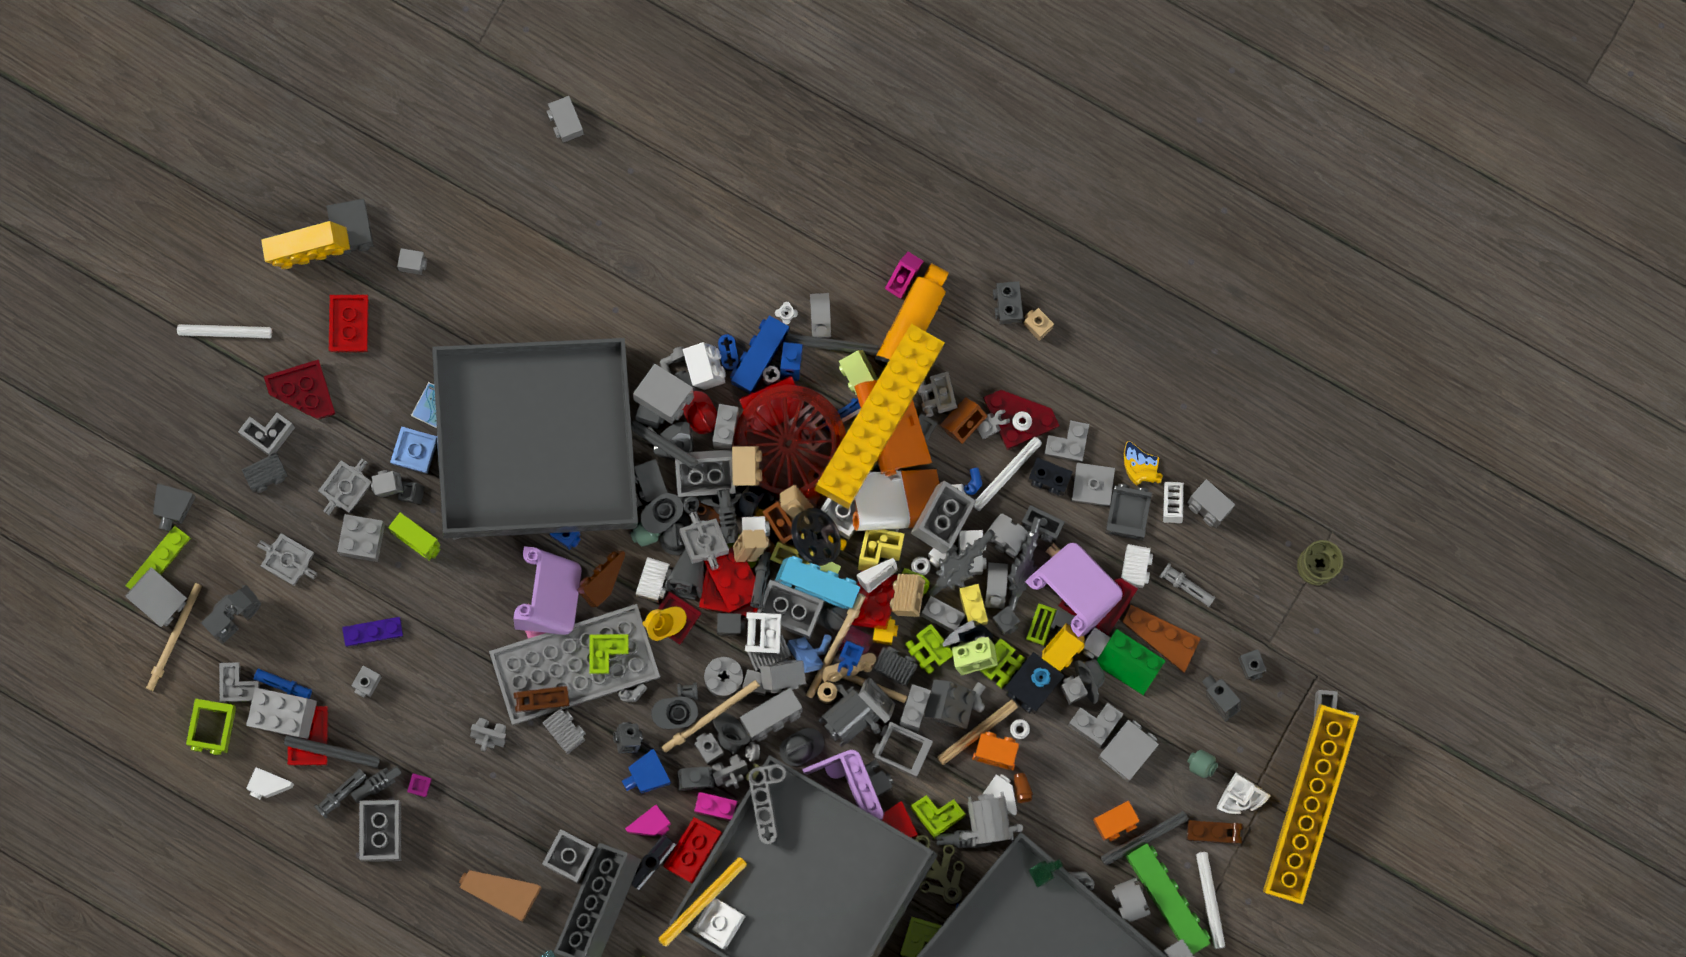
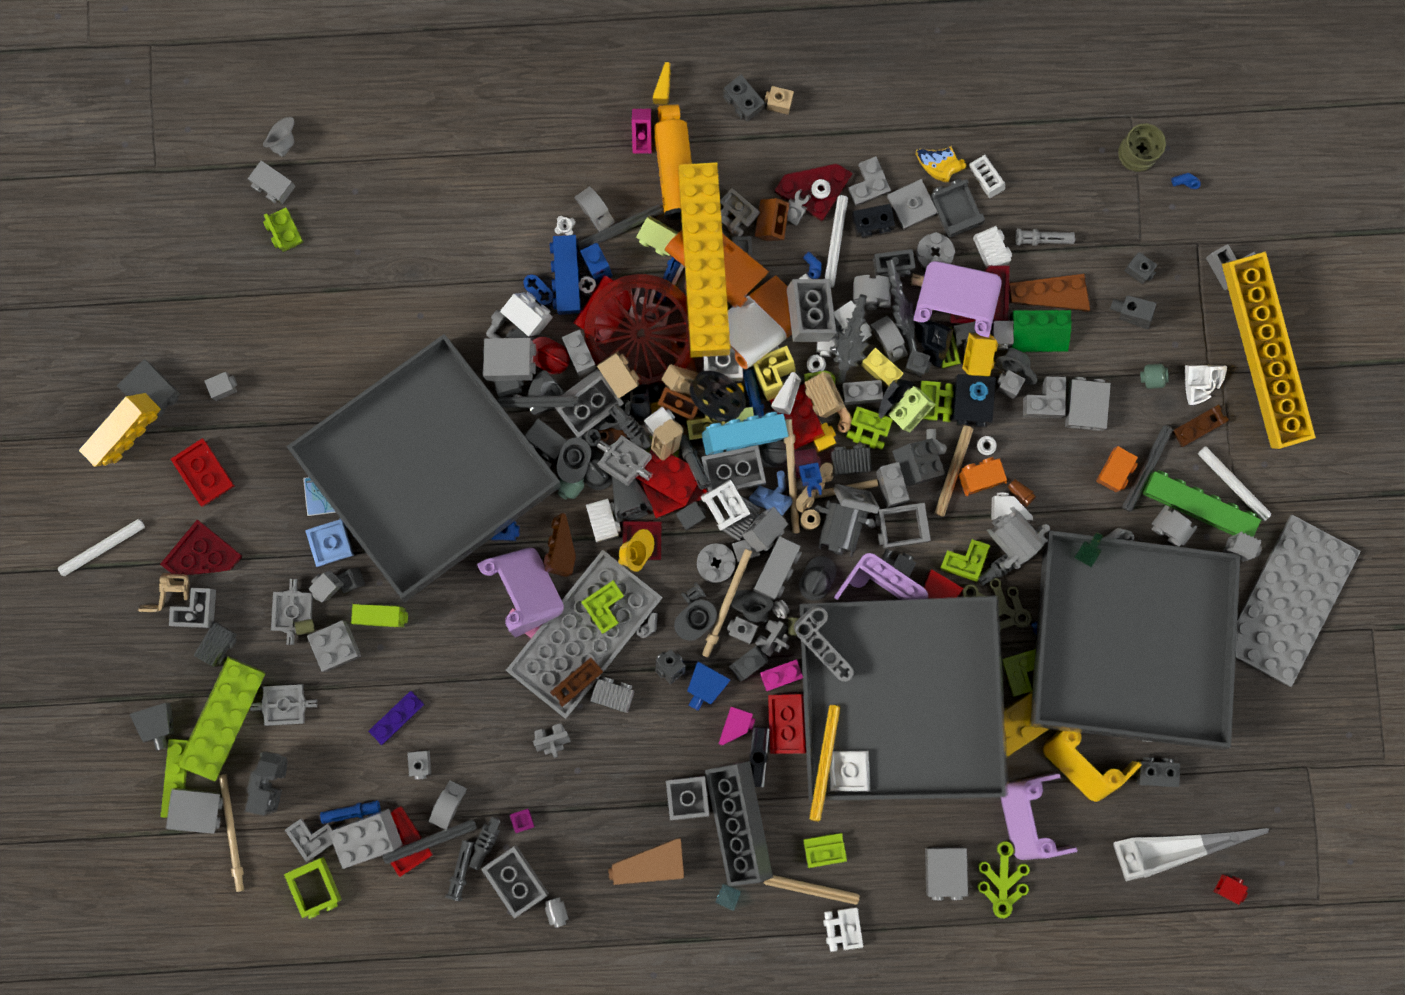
camera: 30 degrees left, 5 degrees up
white slope [246,767,294,799] -> none
light grey brick [1187,479,1235,528] -> none
none -> tan piece [138,573,189,612]
none -> lime brick [178,656,265,781]
none -> light grey piece [263,117,295,157]
none -> lime bracket [263,208,304,252]
none -> olive hinge [295,619,315,635]
none -> light grey brick [429,781,467,830]
none -> light grey brick [545,897,569,928]
none -> yellow slope [653,62,670,105]
none -> blue pin [743,369,764,418]
none -> light nougat arm [837,407,852,433]
none -> light grey plate [916,232,955,270]
none -> black brick [916,320,953,367]
none -> blue arm [1171,173,1201,189]

